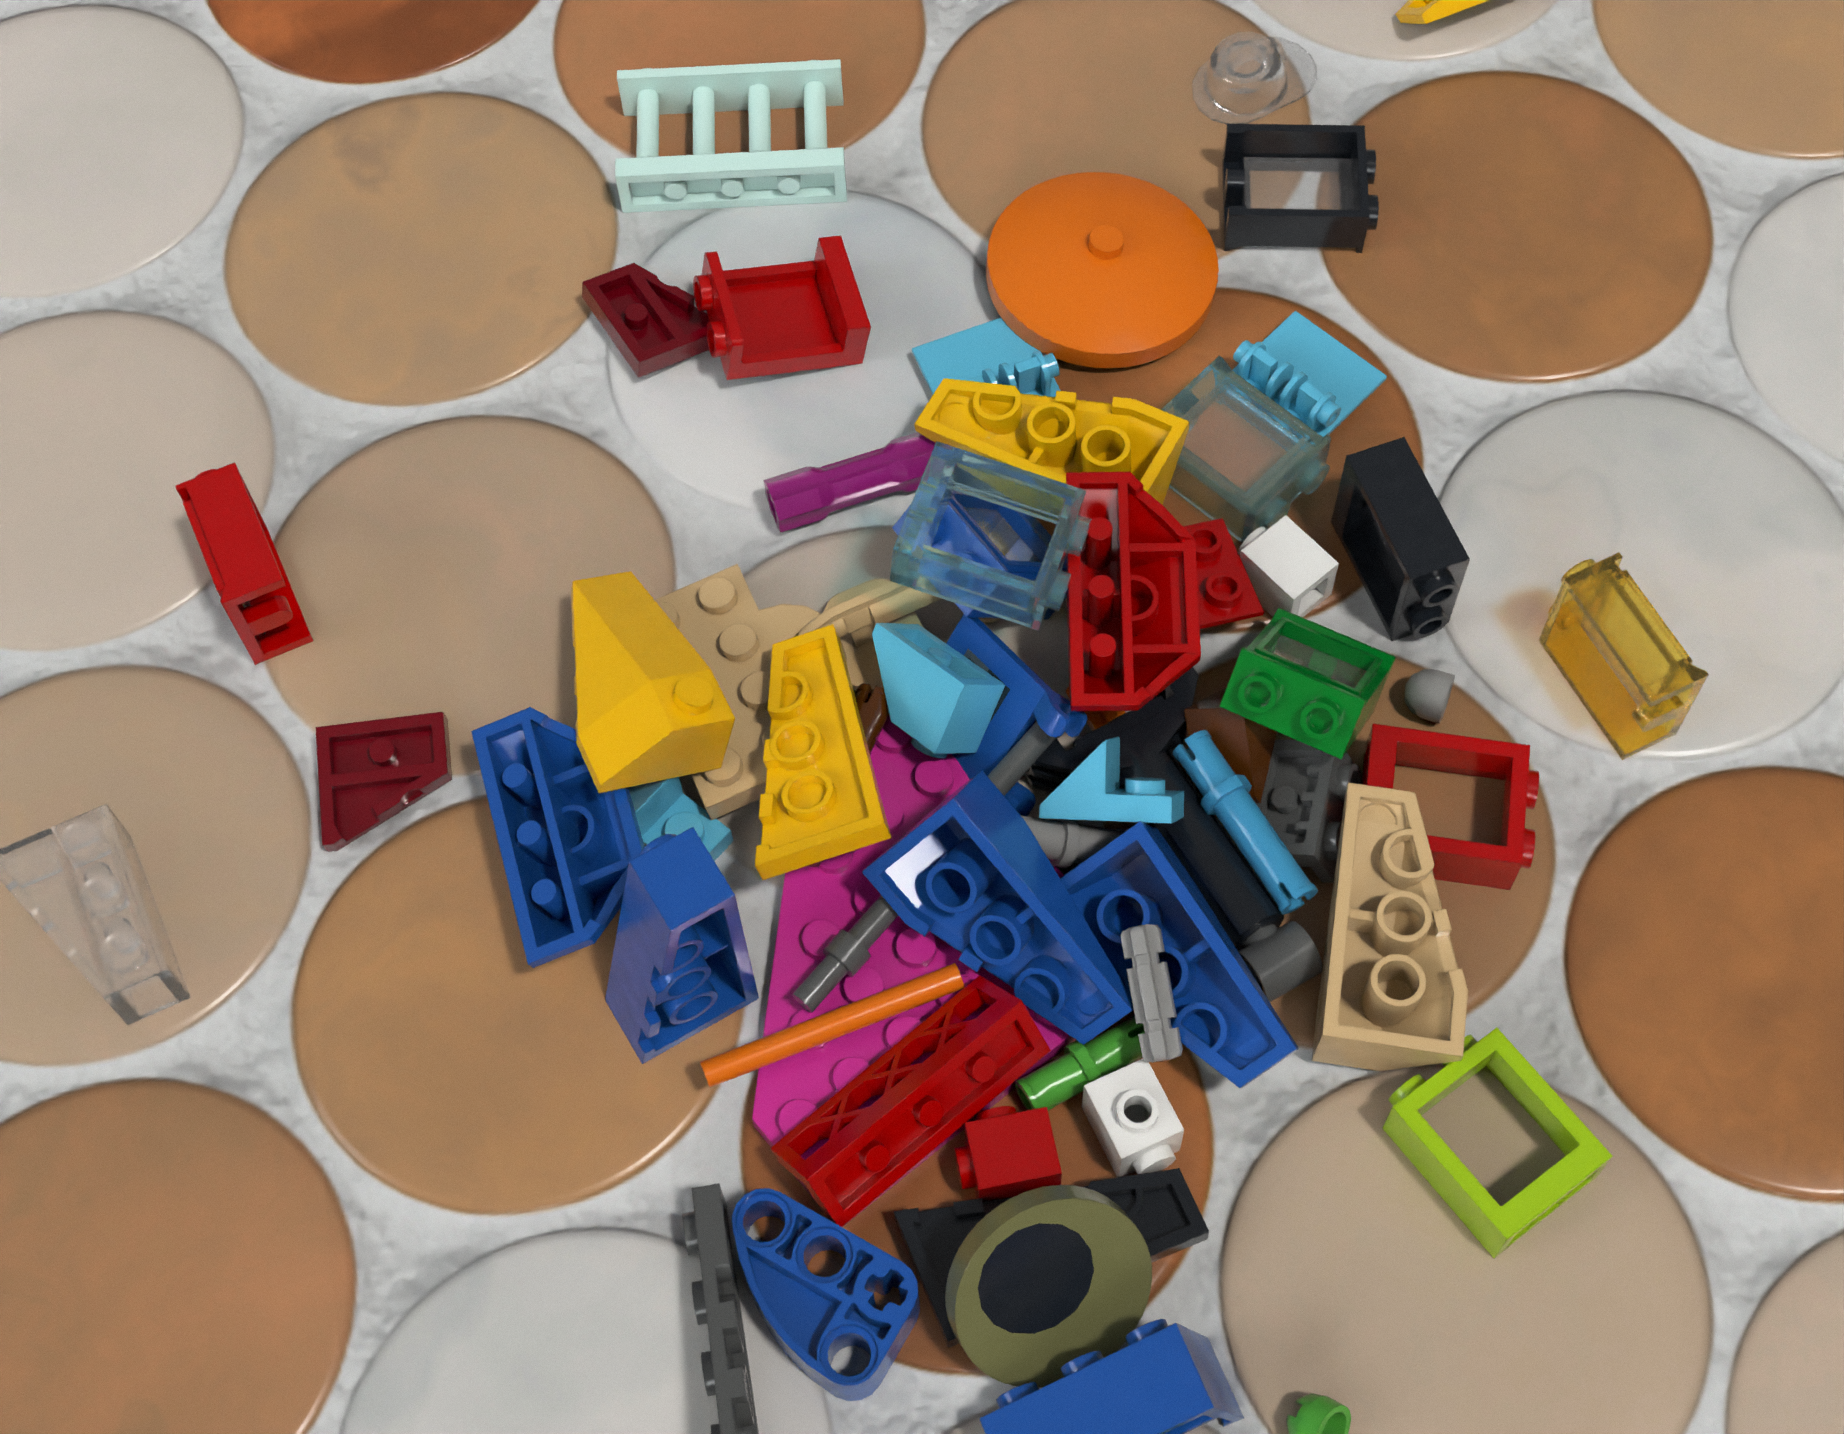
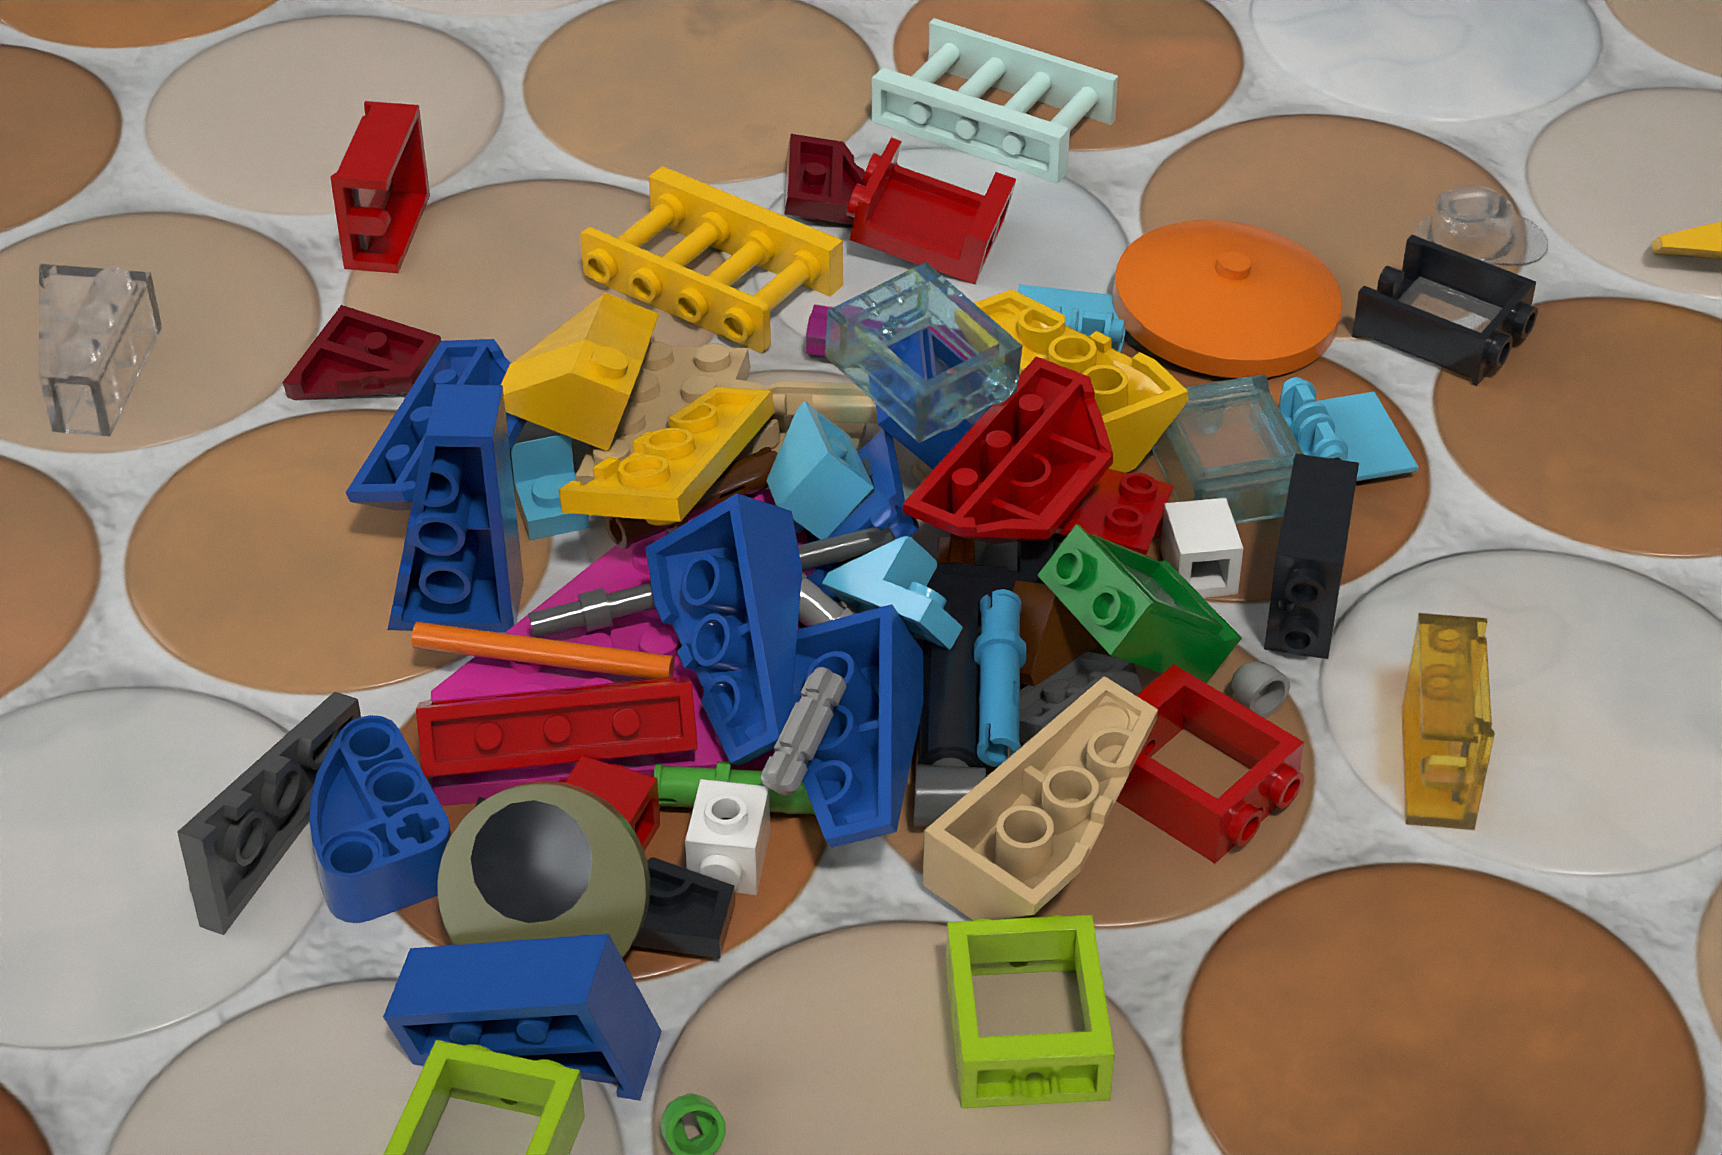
camera: 30 degrees right, 20 degrees down
none -> yellow fence [580,166,843,353]

